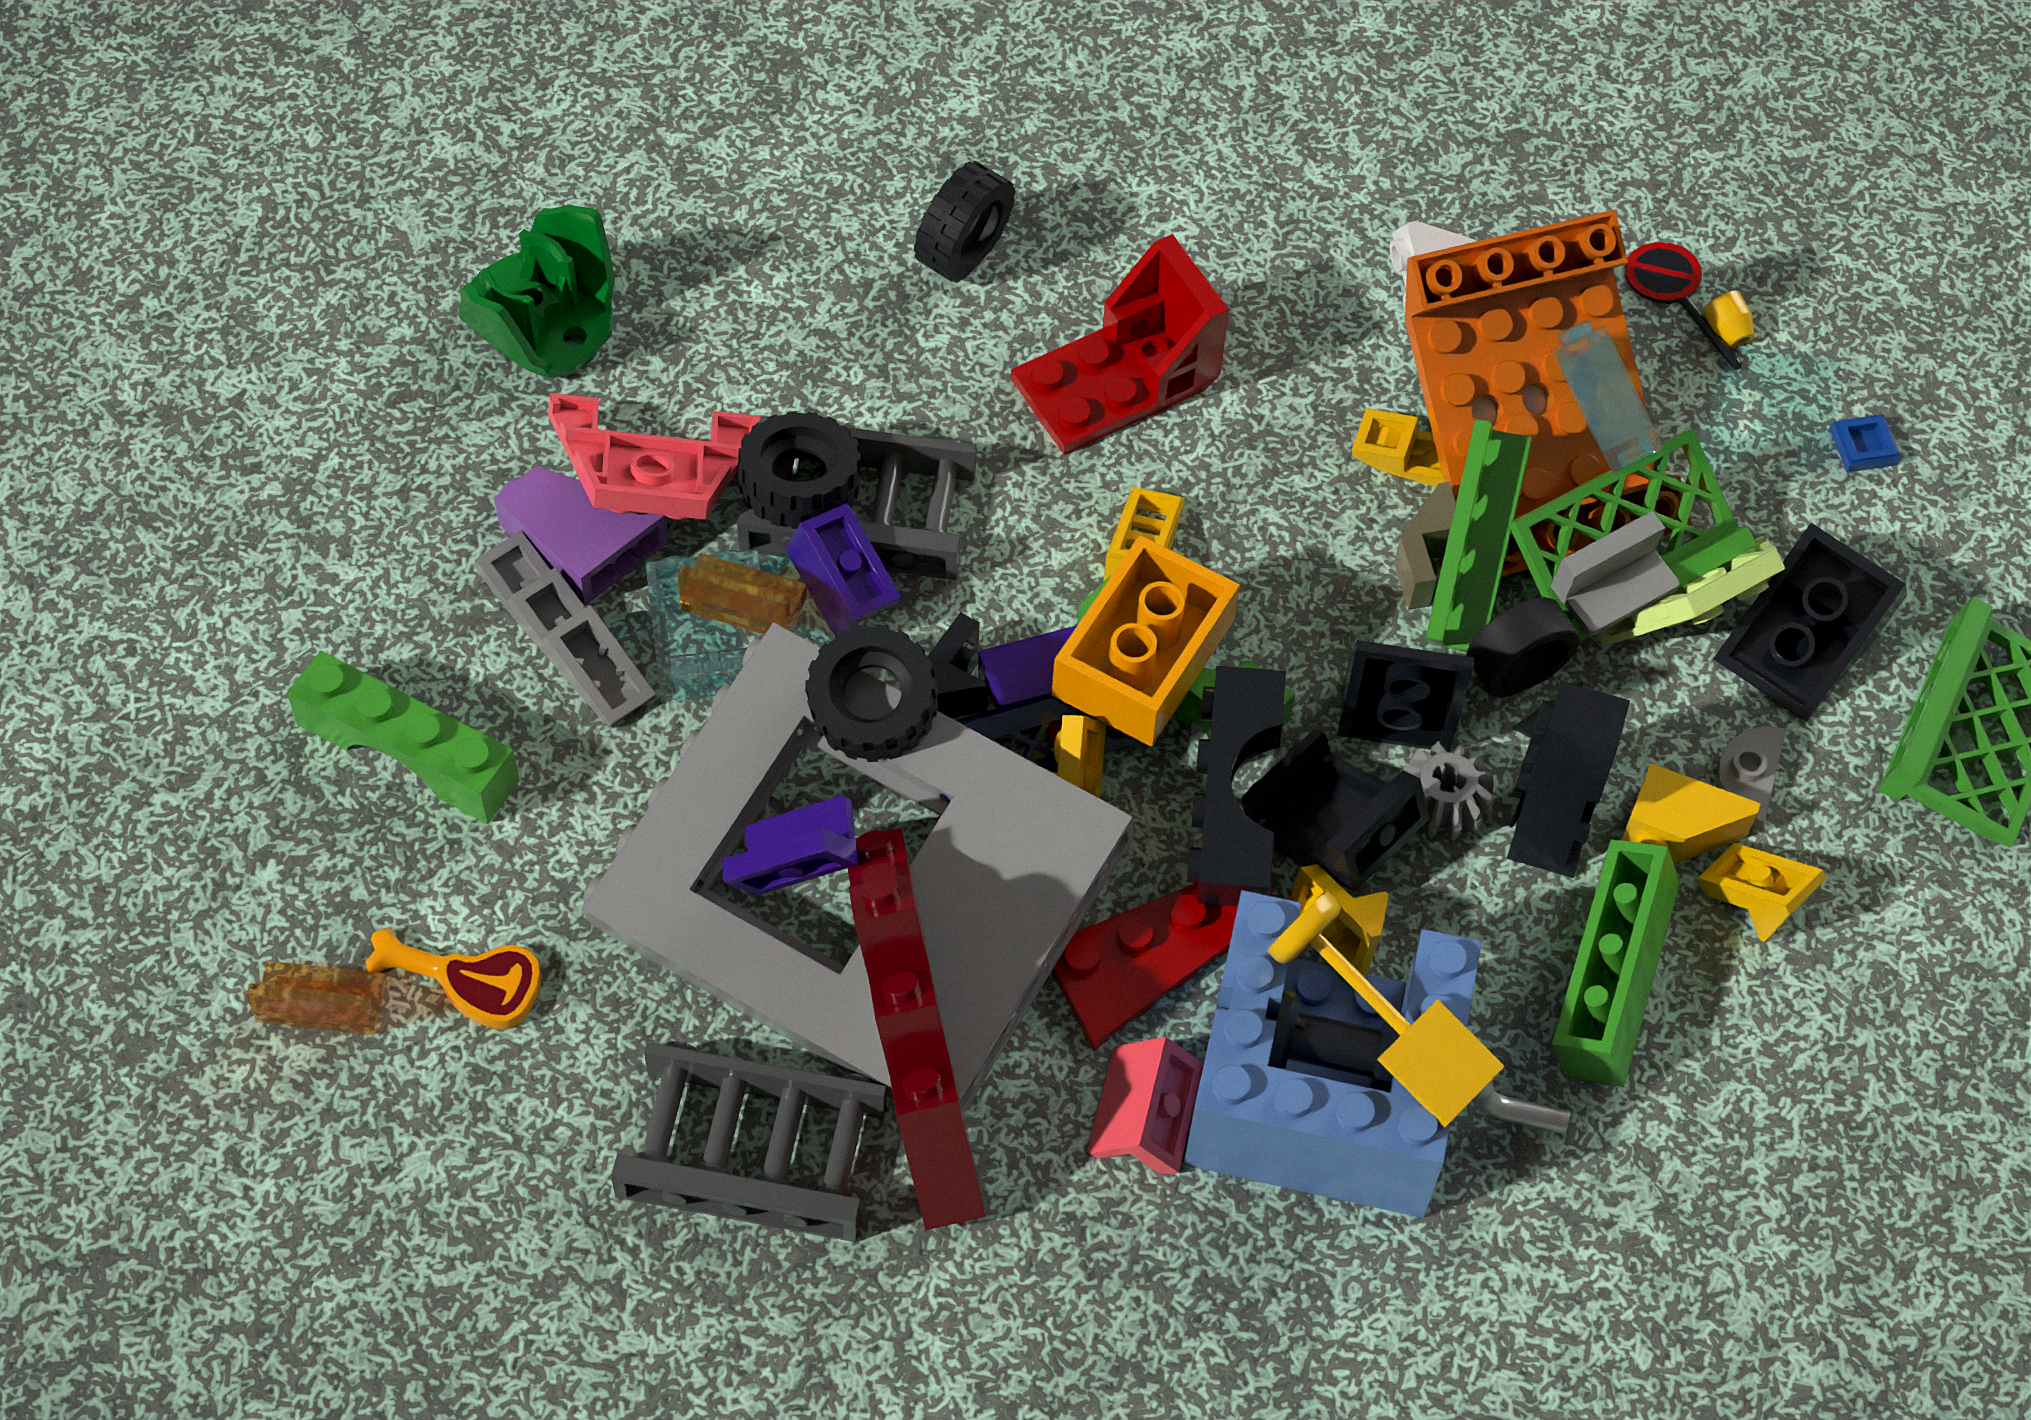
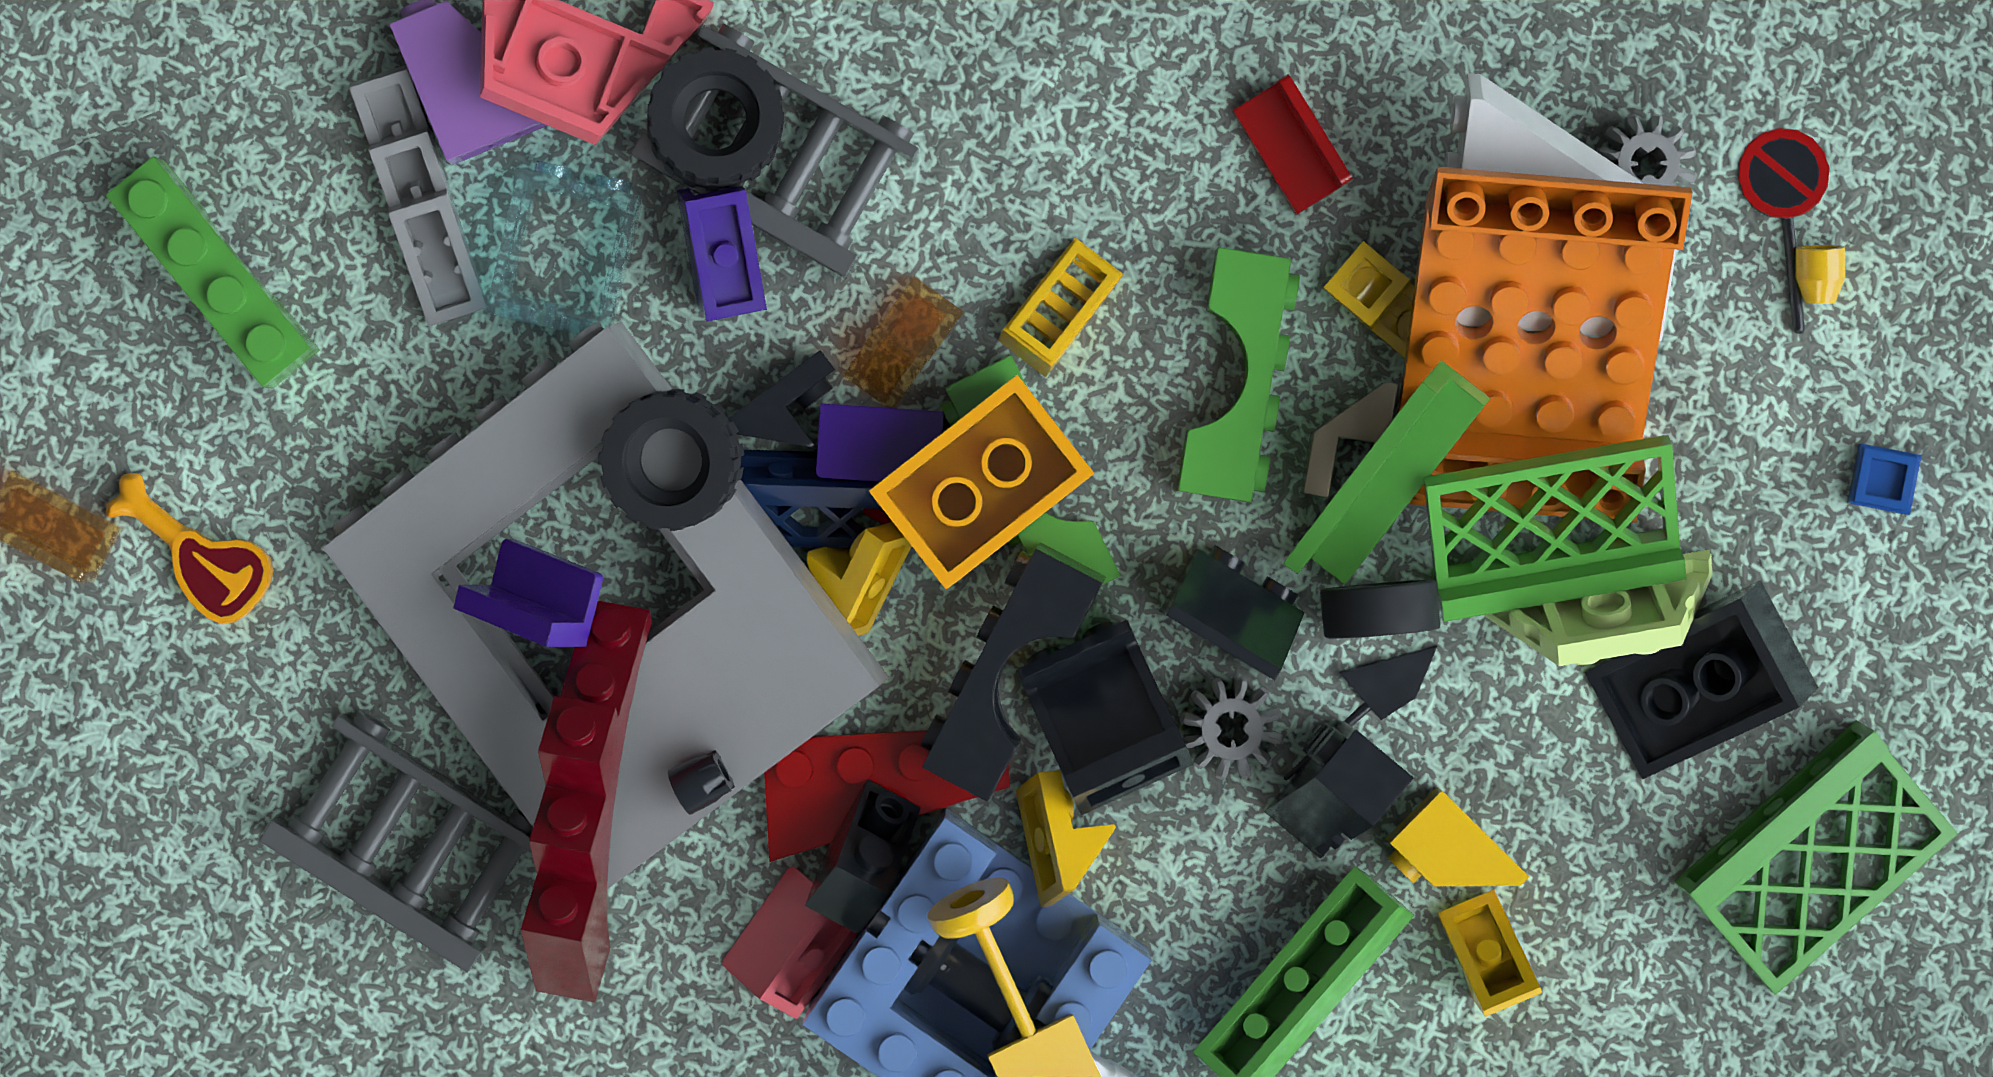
camera: 20 degrees right, 30 degrees up
clear orange panel [677,553,807,635] -> none
red bracket [1011,234,1229,455] -> none
light grey panel [1550,511,1679,637] -> none
clear light blue window [1551,320,1664,473] -> none
light grey plate [1716,726,1787,831] -> none
none -> black hose [668,750,735,815]
none -> black slope [805,779,921,934]
none -> clear orange slope [844,276,964,408]
none -> bright green arch [1176,247,1300,503]
none -> red panel [1232,74,1353,215]

